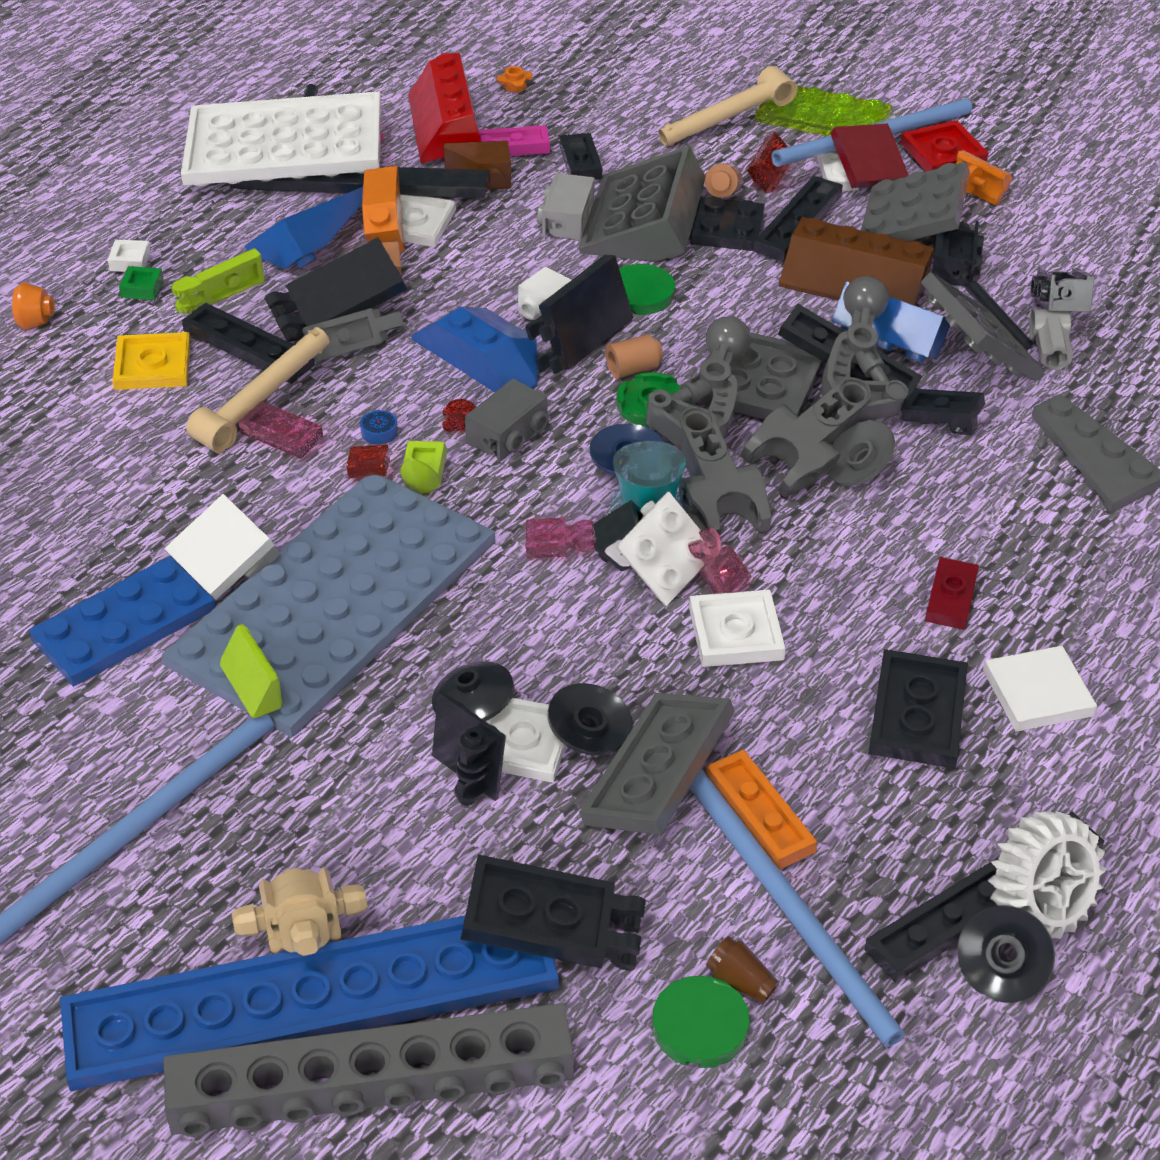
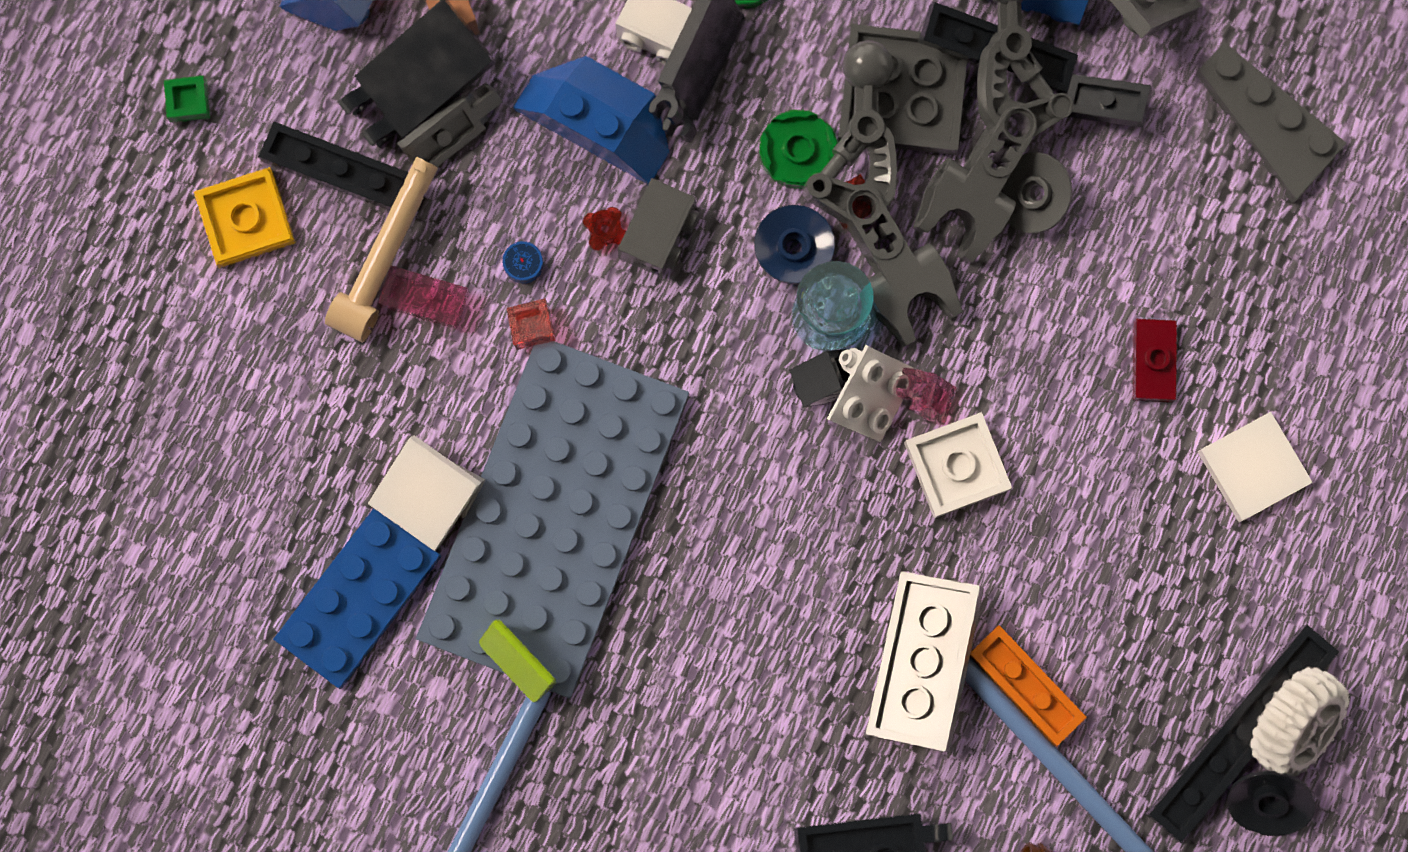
camera: 15 degrees left, 35 degrees up
orange cone [12,282,55,330] -> none
white plate [108,240,150,272] -> none
lime hinge [171,248,265,314] -> none
lime plate [400,441,448,494] -> none
black dish [432,661,514,721] -> none
black hinge [432,690,506,806] -> none
white tile [486,698,566,783] -> none
clear pink plate [525,517,594,559] -> none
black dish [547,683,633,755] -> none
nougat brick [605,334,663,379] -> none
black plate [868,649,968,769] -> none

